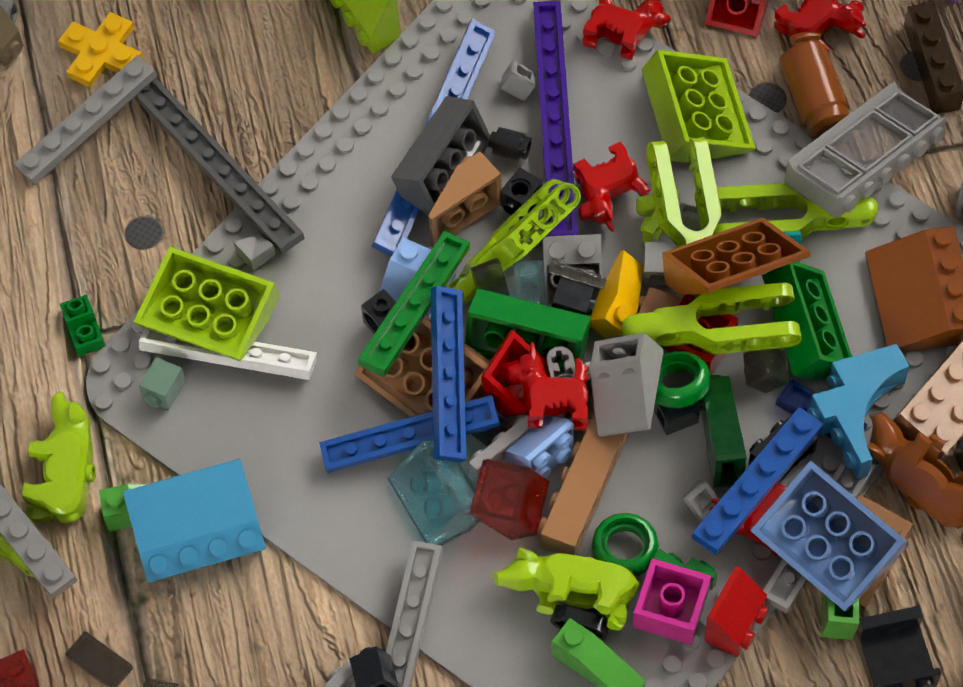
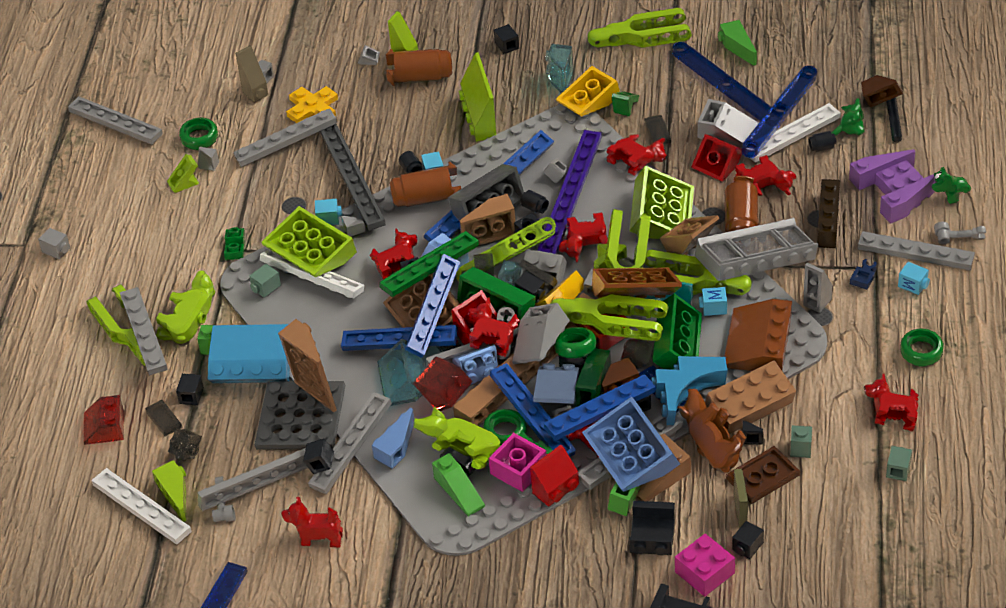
camera: 20 degrees right, 15 degrees down
none -> black brick [176,373,204,406]
none -> dark grey piece [254,381,345,450]
none -> medium nougat slope [278,319,337,412]
none -> medium azure brick [315,199,342,225]
none -> red animal [370,228,418,280]
none -> medium blue slope [372,407,414,469]
none -> dark orange piece [389,161,461,207]
none -> black brick [398,151,423,173]
none -> medium azure brick [421,151,443,170]
none -> blue plate [490,363,576,457]
none -> sand blue slope [533,363,579,404]
none -> reddish brown slope [602,357,639,394]
none -> medium nougat slope [660,215,719,255]
none -> medium azure brick [699,287,727,316]

